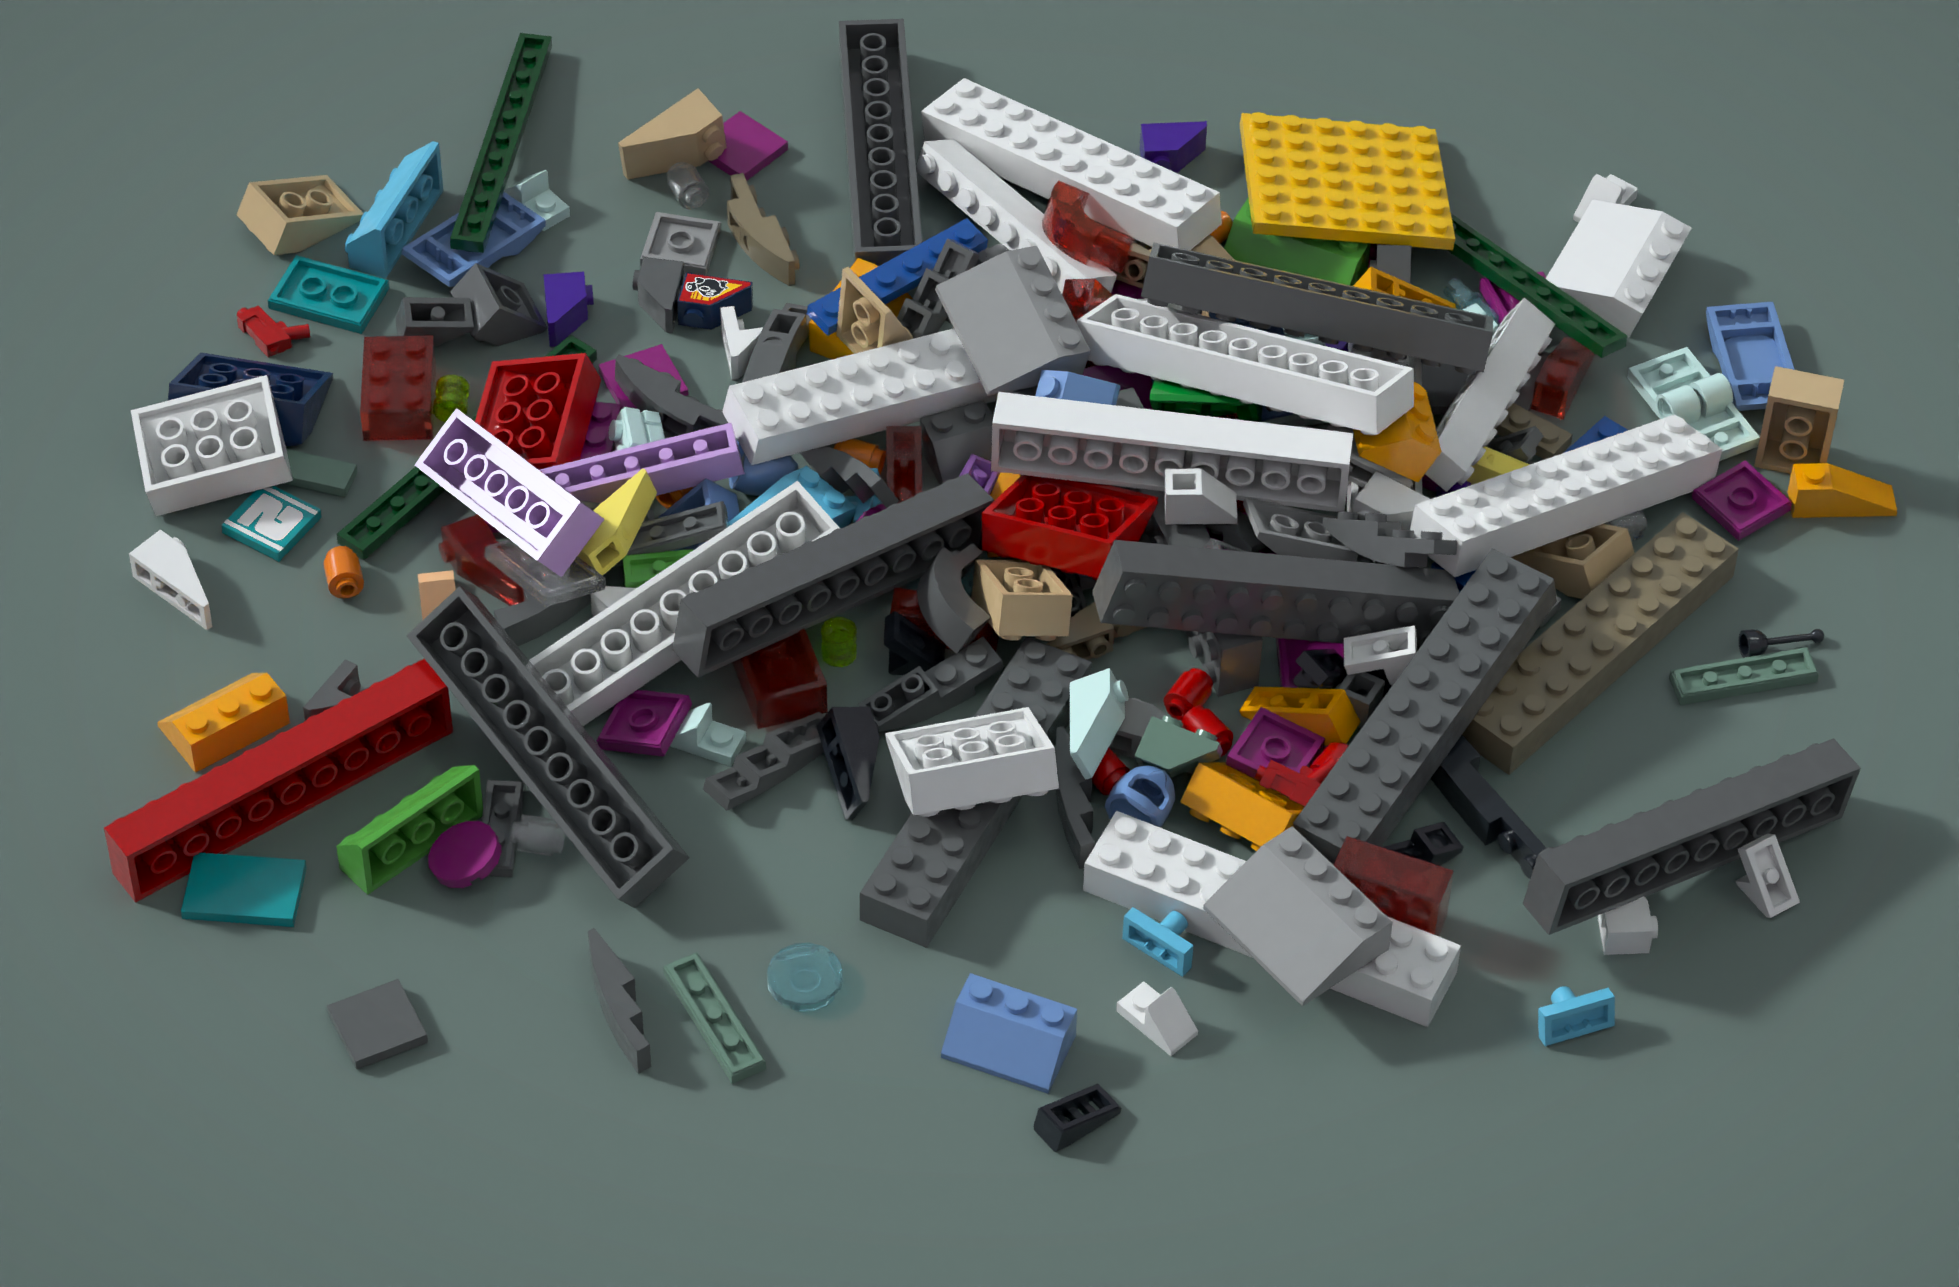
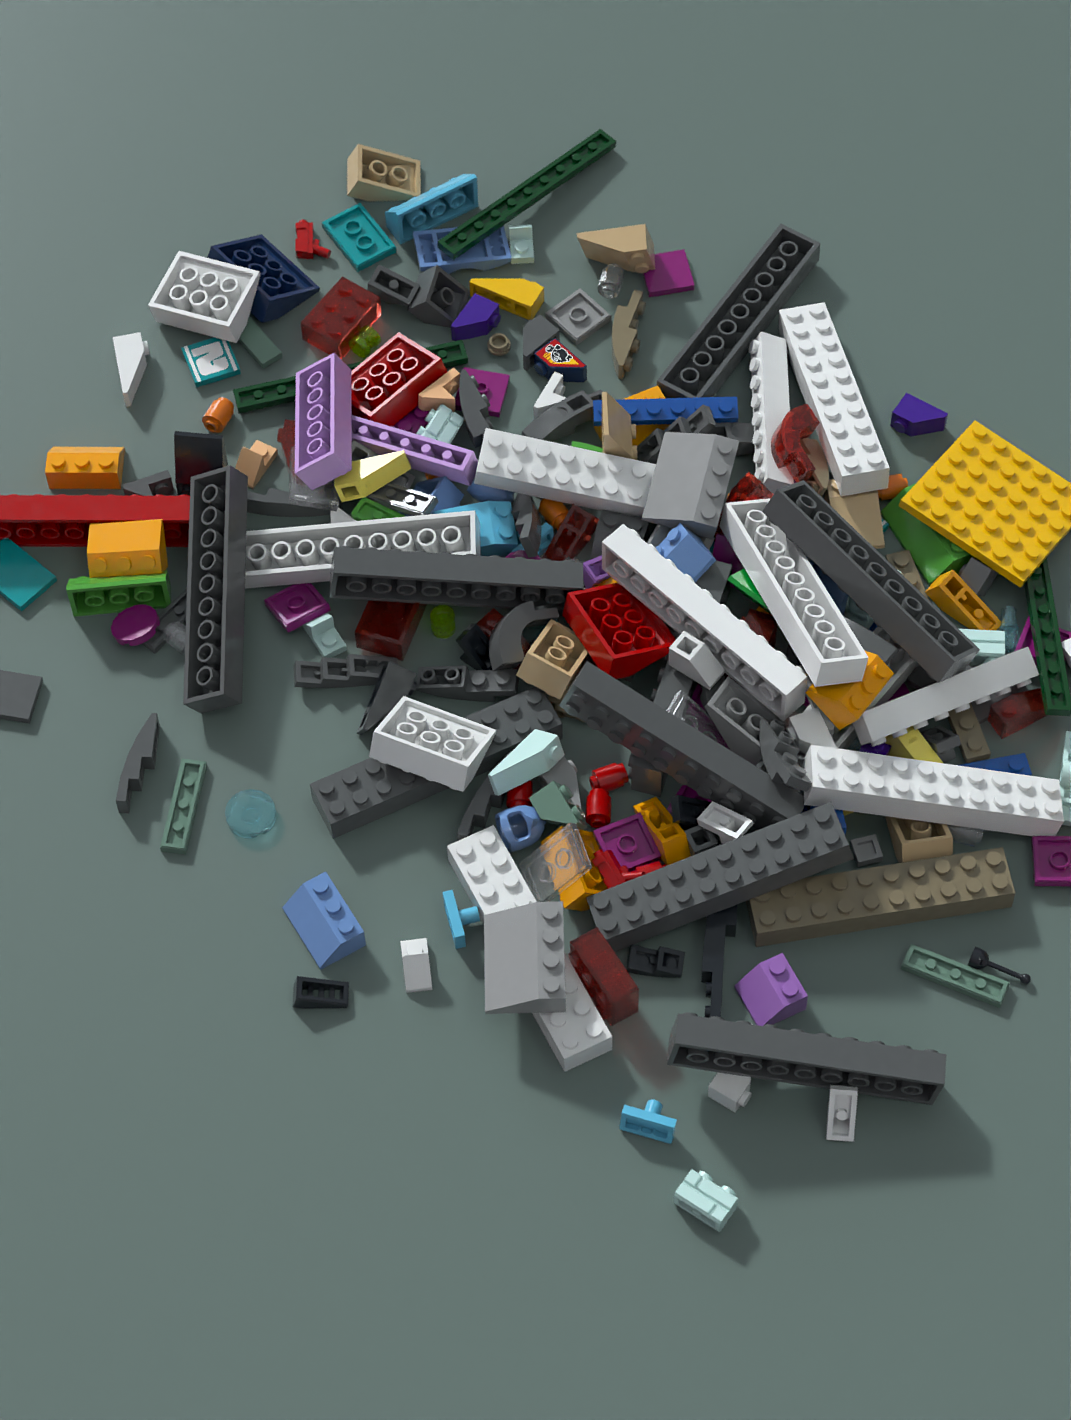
camera: 40 degrees right, 10 degrees up
none -> light orange slope [87,519,168,578]
none -> black slope [174,431,228,496]
none -> light nougat slope [418,367,460,412]
none -> yellow slope [469,278,544,320]
none -> dark tan plate [487,333,511,356]
none -> clear tile [519,823,592,902]
none -> light aqua brick [673,1169,738,1232]
none -> medium lavender slope [734,953,808,1026]

